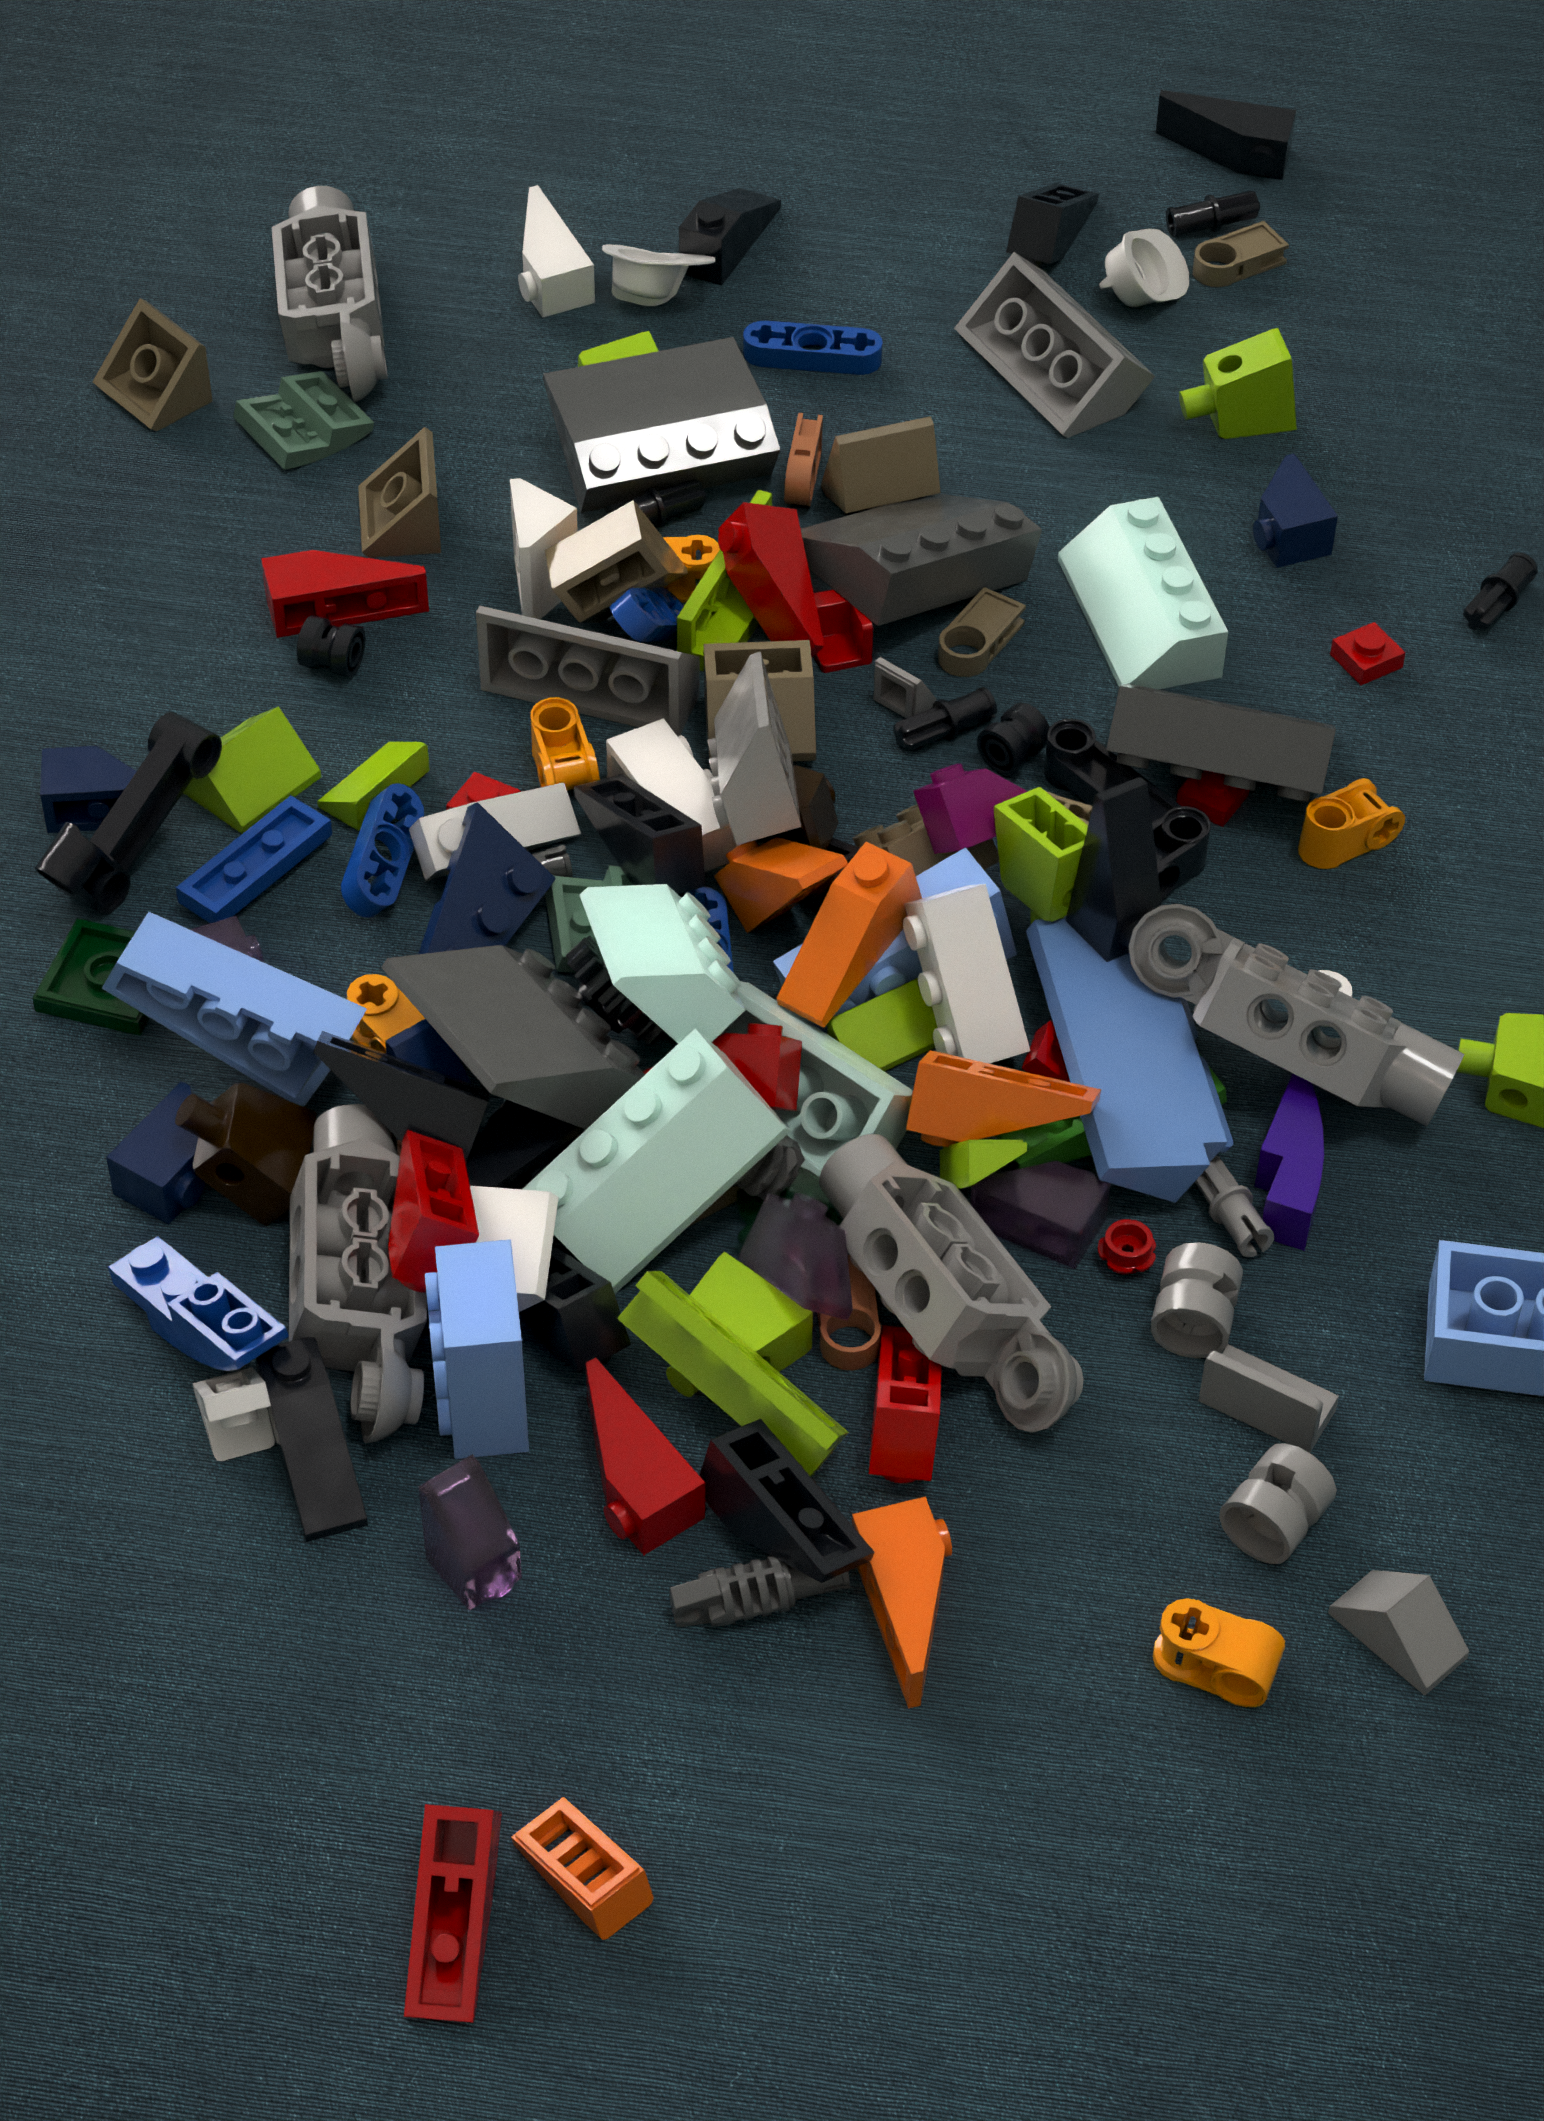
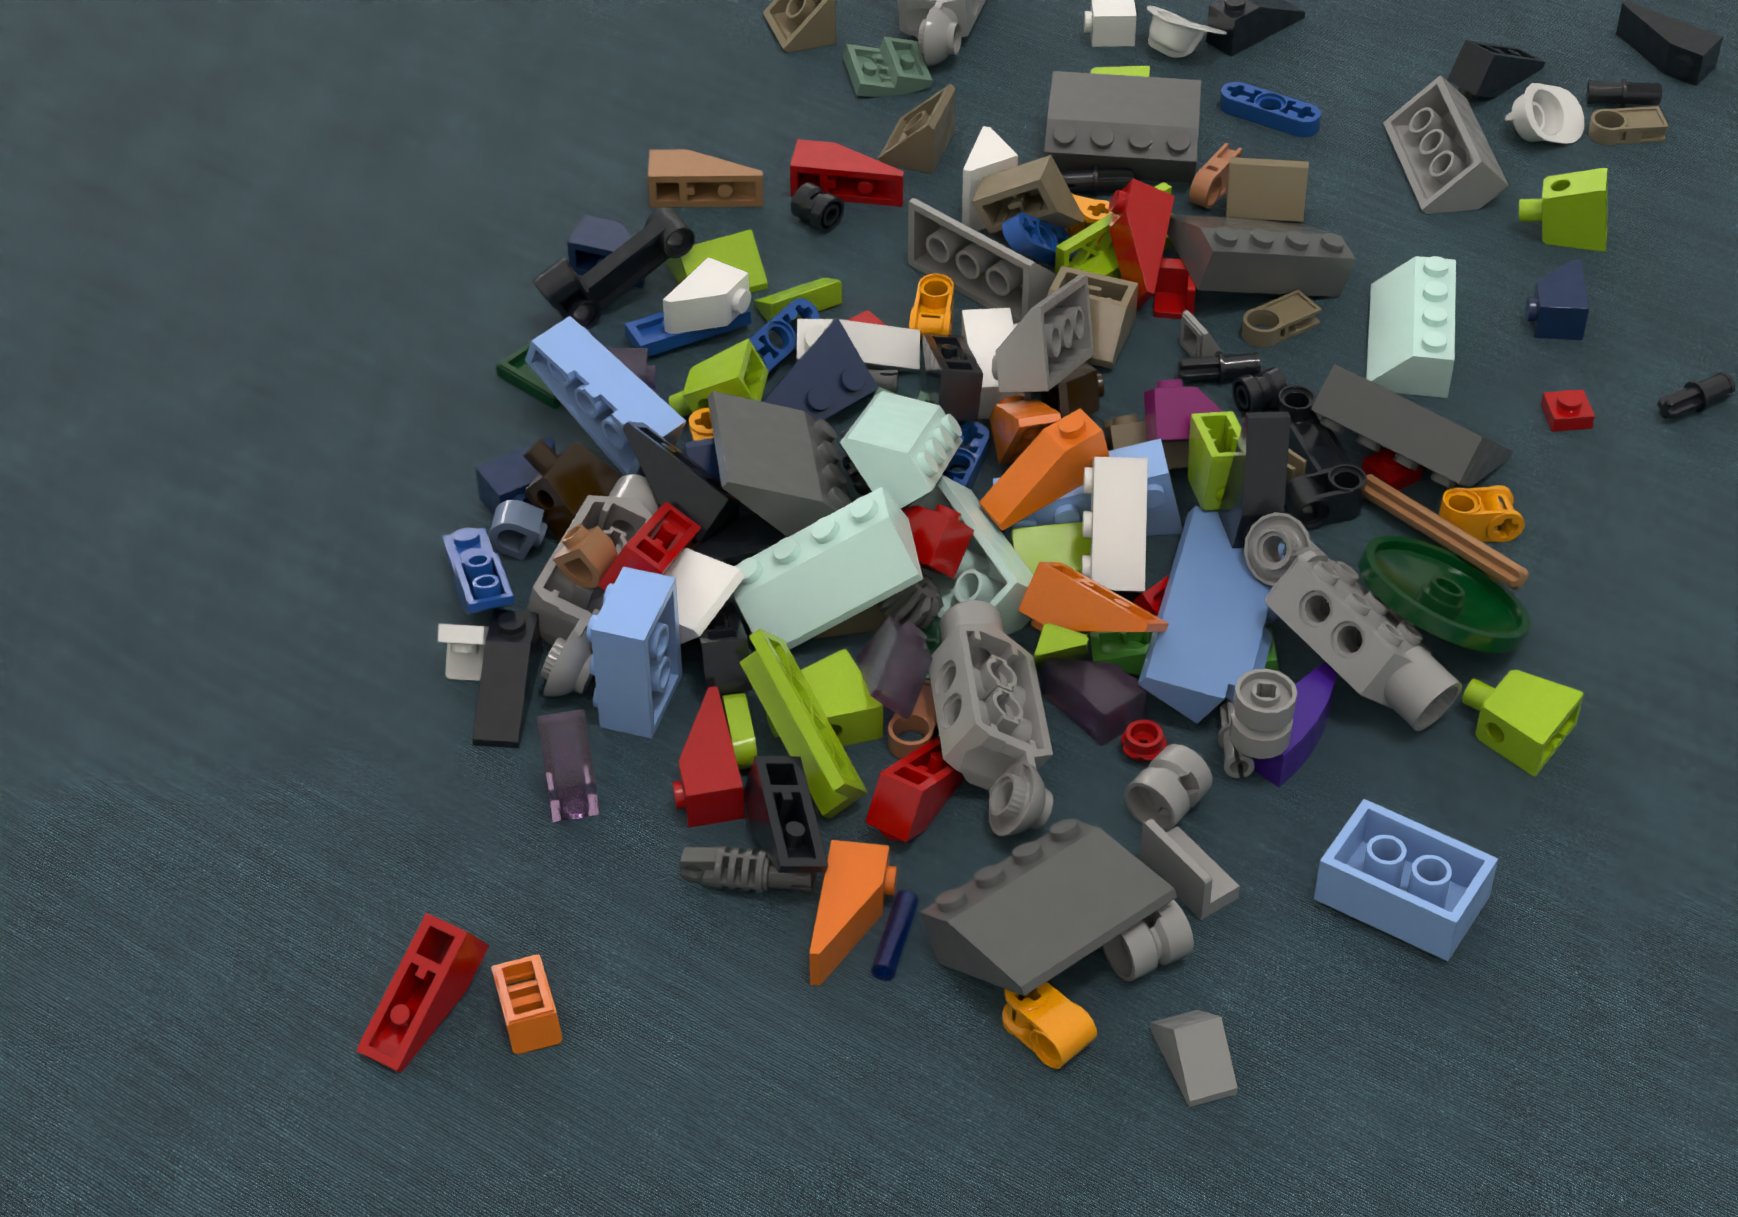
camera: 25 degrees right, 5 degrees down
none -> sand blue plate [489,500,547,561]
none -> medium nougat plate [552,524,618,589]
none -> medium nougat slope [648,149,764,208]
none -> white slope [663,257,751,334]
none -> lime torso [669,338,769,417]
none -> lime beam [722,693,757,770]
none -> clear blue piece [871,890,919,981]
none -> dark grey slope [920,819,1177,996]
none -> light grey wheel [1229,669,1298,759]
none -> dark green dish [1358,535,1530,653]
none -> medium nougat axle [1364,474,1529,590]

